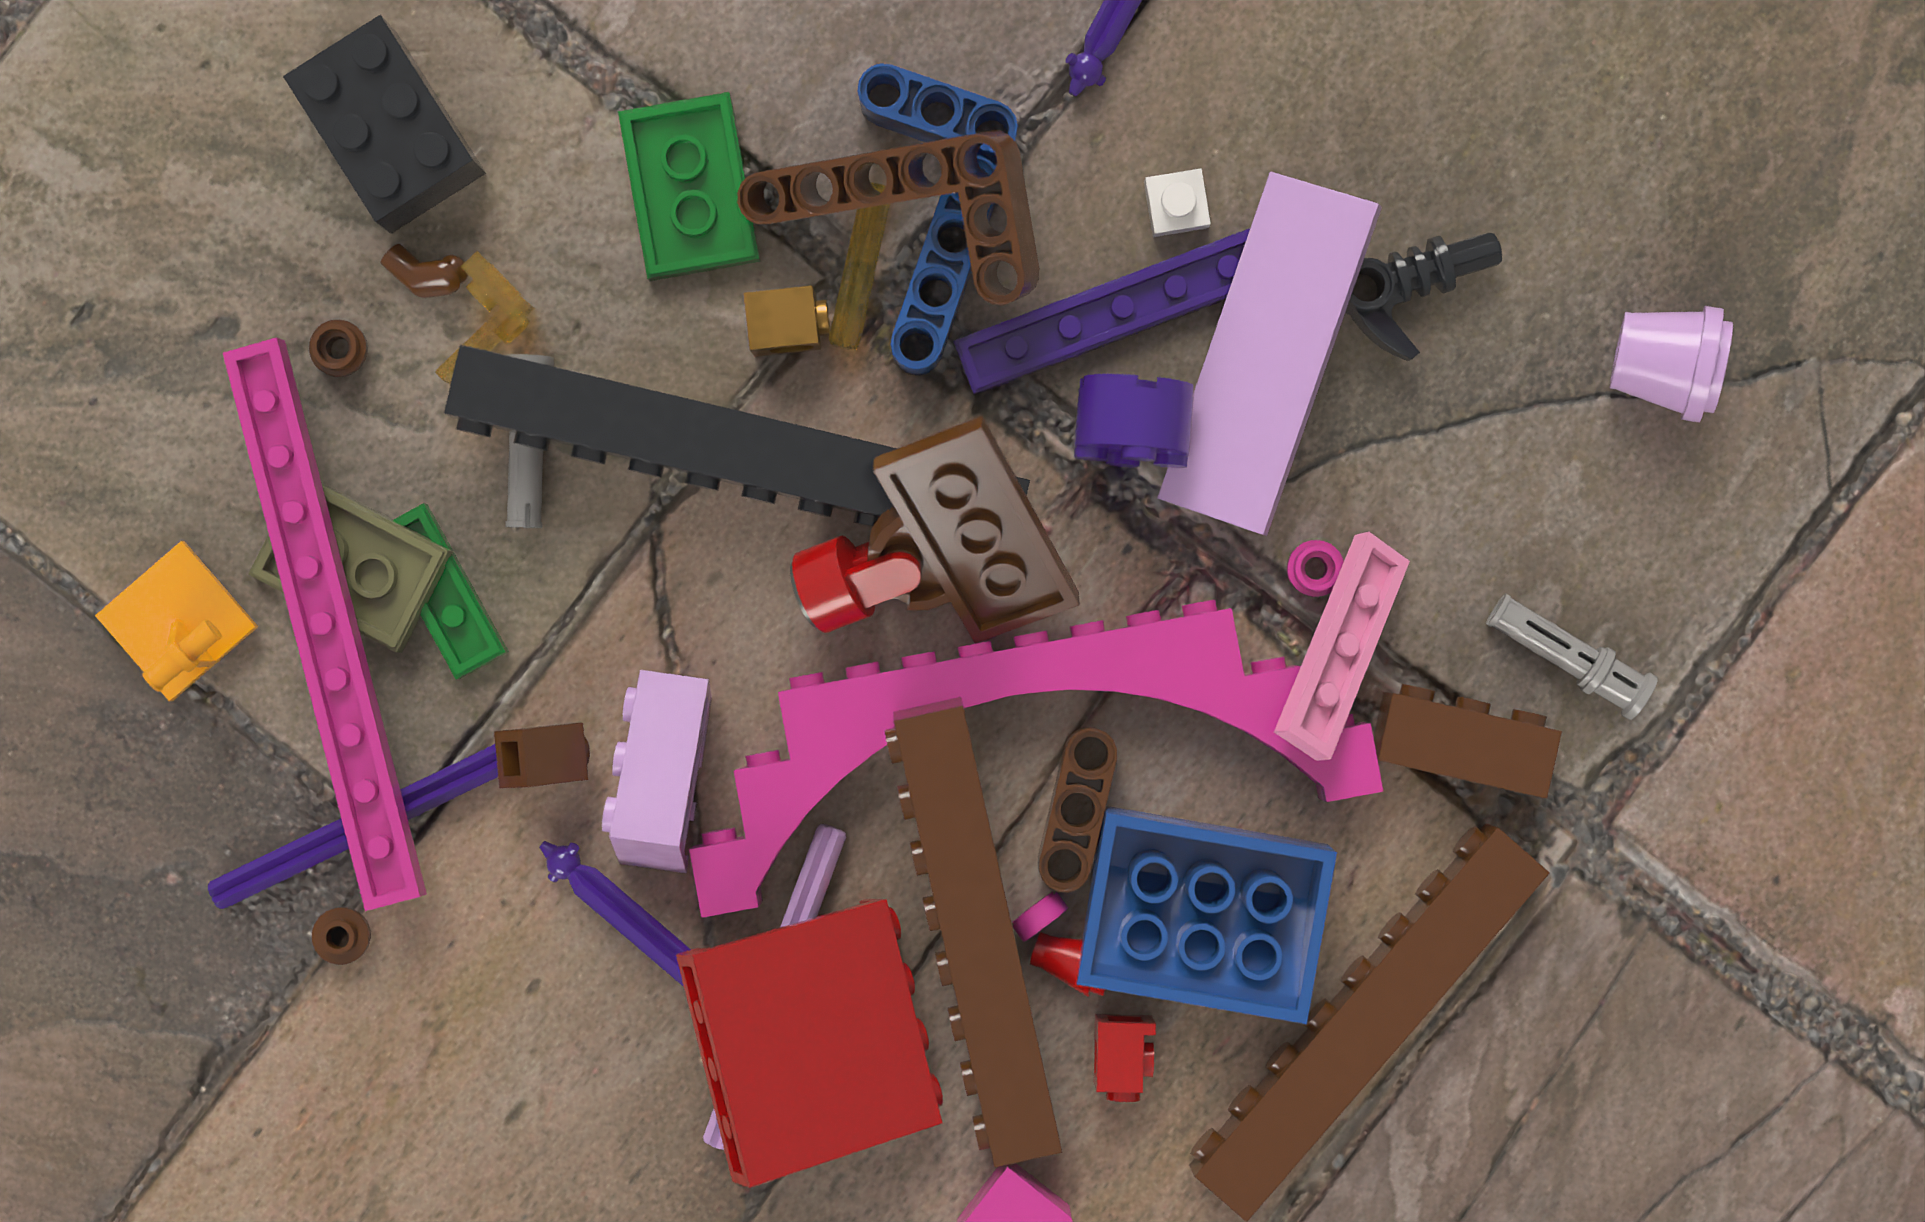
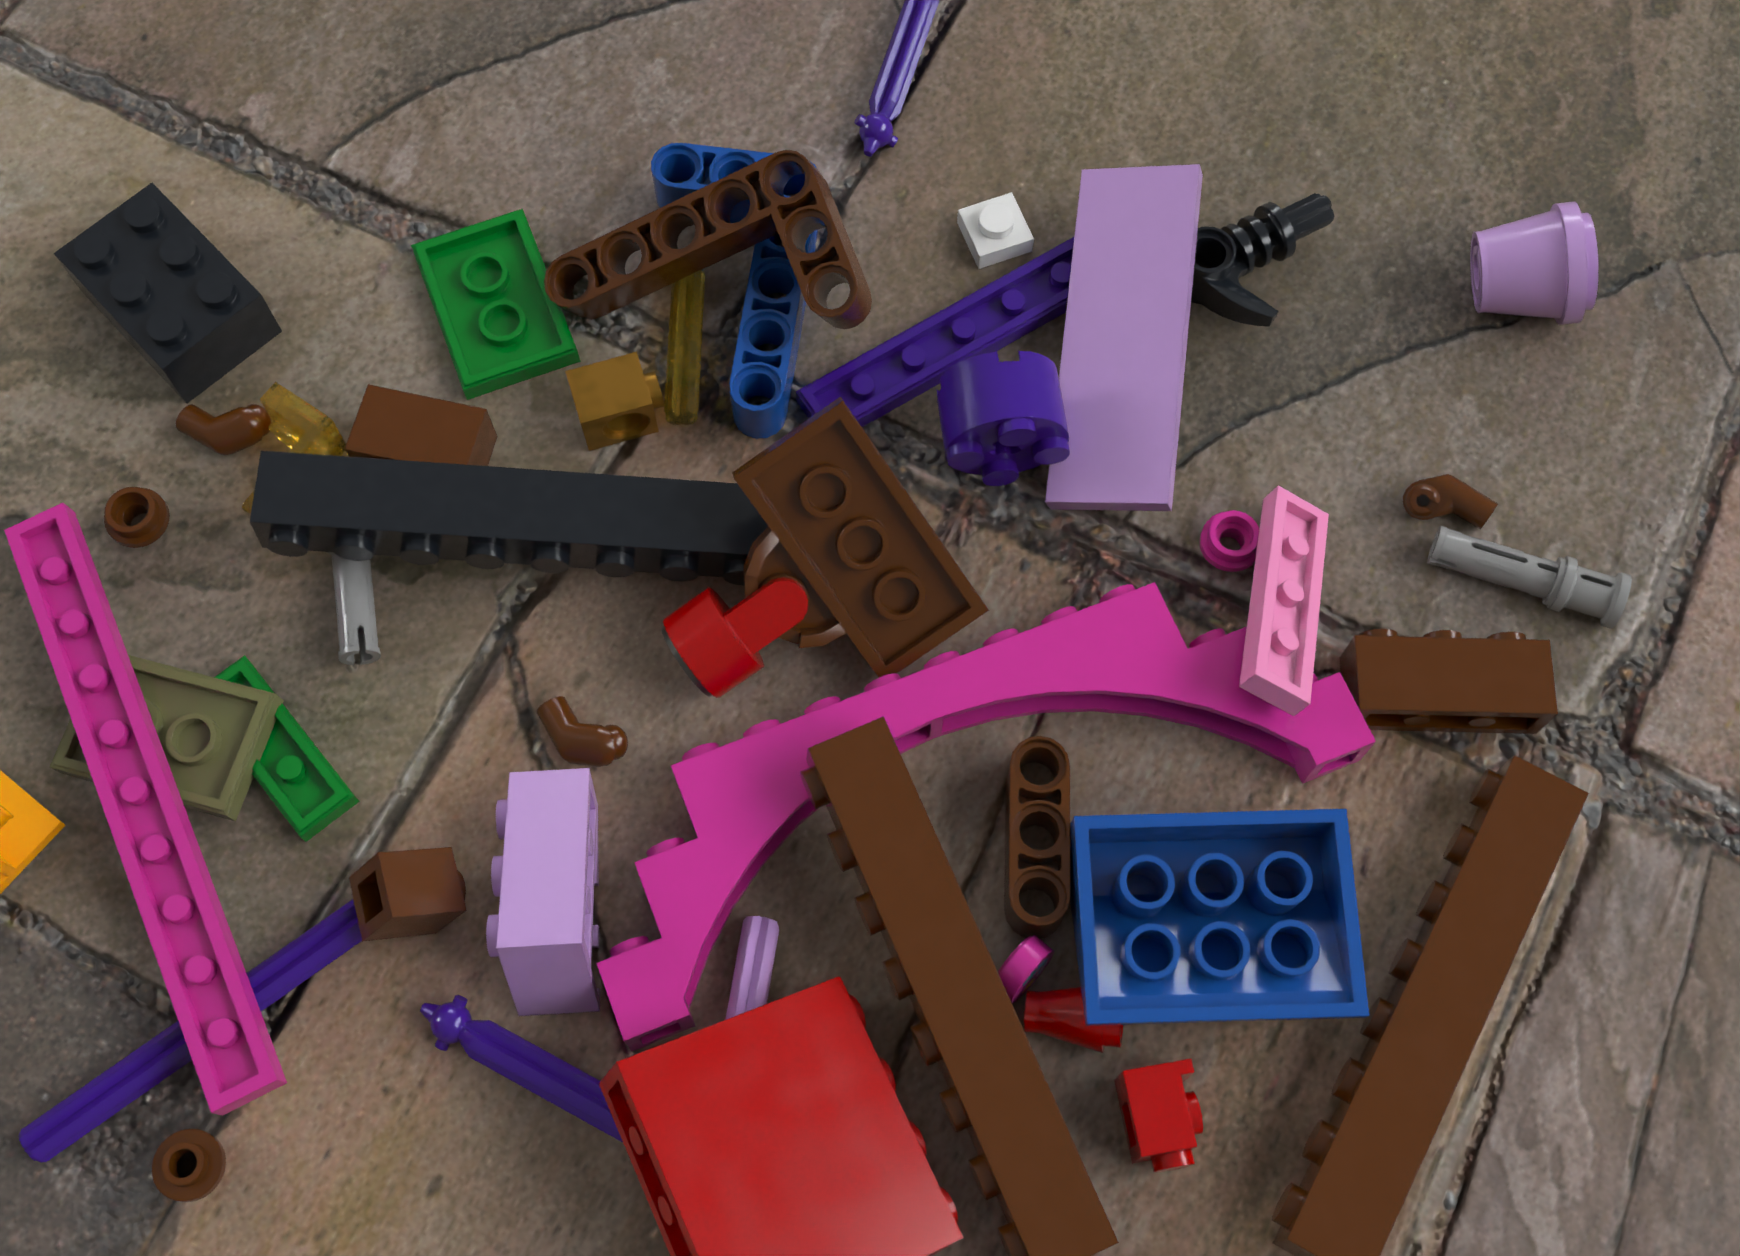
camera: 10 degrees left, 20 degrees down
none -> reddish brown brick [345,384,498,466]
none -> reddish brown arm [536,696,628,767]
none -> reddish brown arm [1403,474,1498,530]

